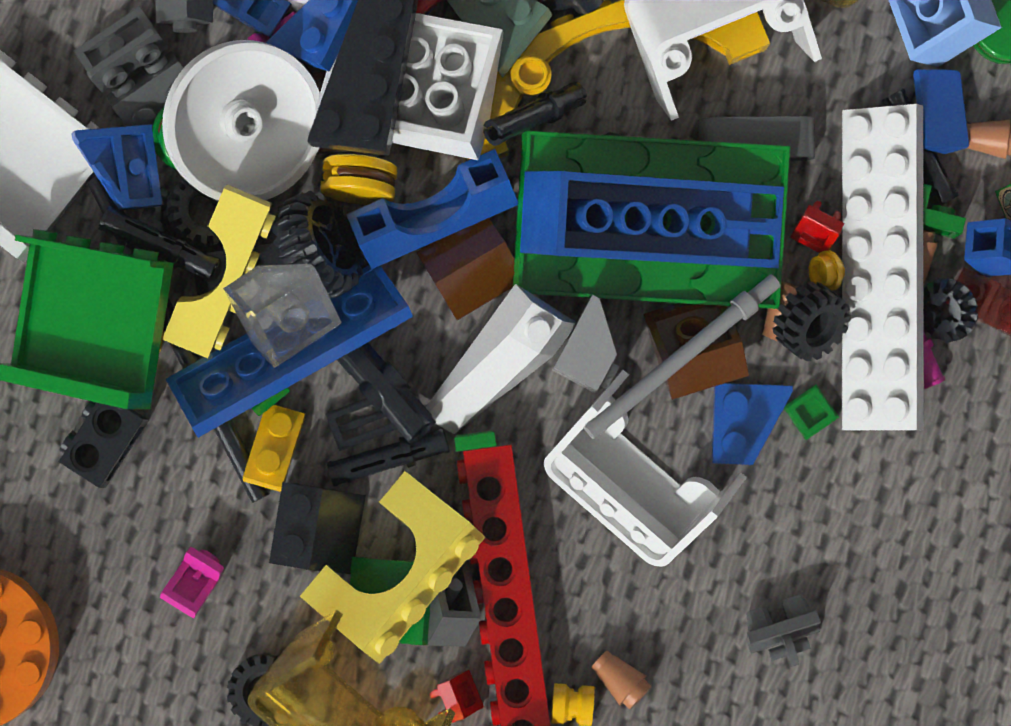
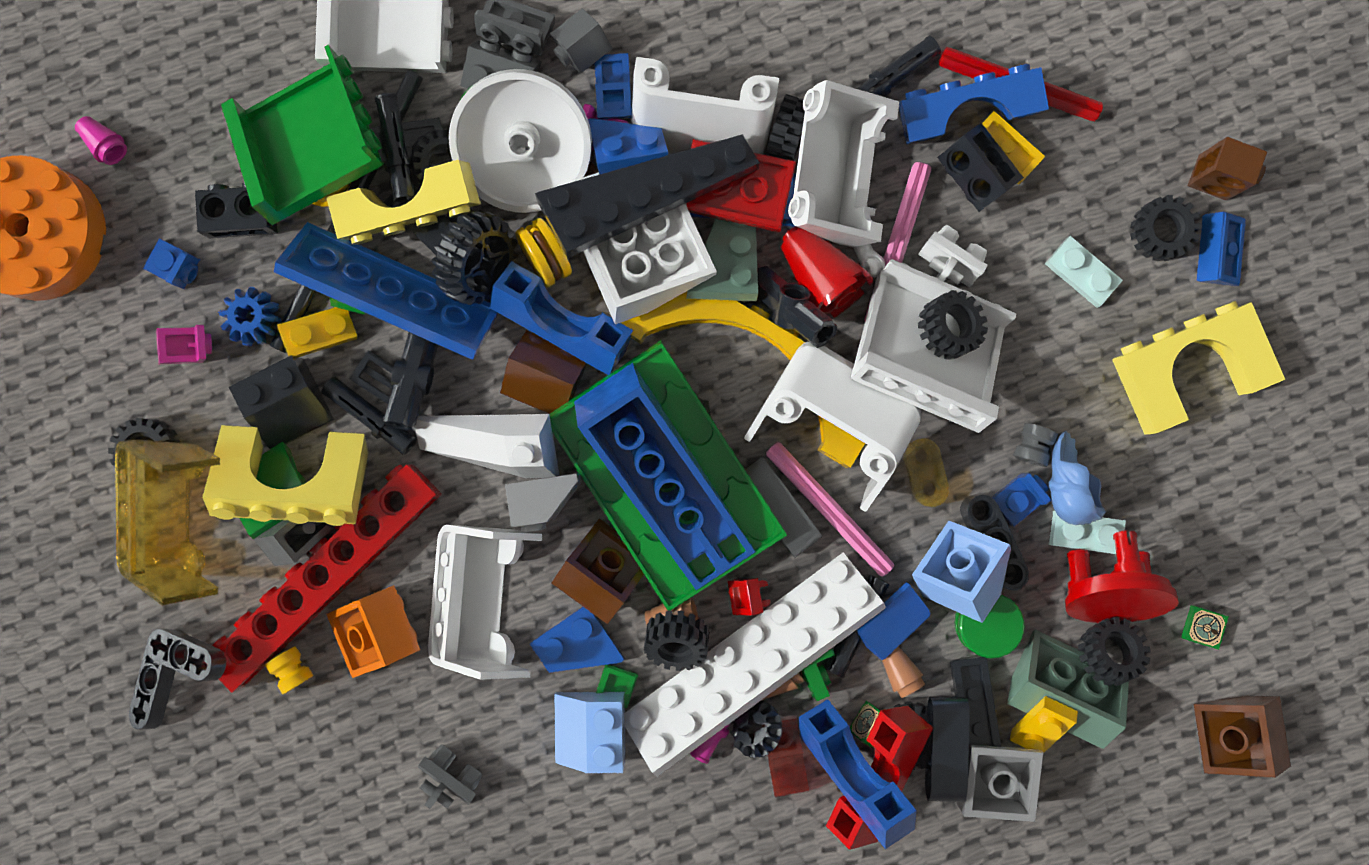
camera: 50 degrees right, 0 degrees up
blue wing [71,124,162,210] -> none
clear slope [223,264,342,368] -> none
red tile [430,670,484,723] -> none
green tile [454,430,497,452] -> none
black pin [483,82,587,146] -> none
yellow plate [511,54,552,96] -> none
light grey bar [584,274,781,439] -> none
nougat cone [591,650,652,710] -> none
yellow plate [809,251,845,291] -> none
none -> blue bracket [143,238,200,289]
none -> blue gear [218,287,282,346]
none -> orange slope [326,585,420,678]
none -> light blue slope [555,692,625,773]
none -> bright pink axle [766,442,894,577]

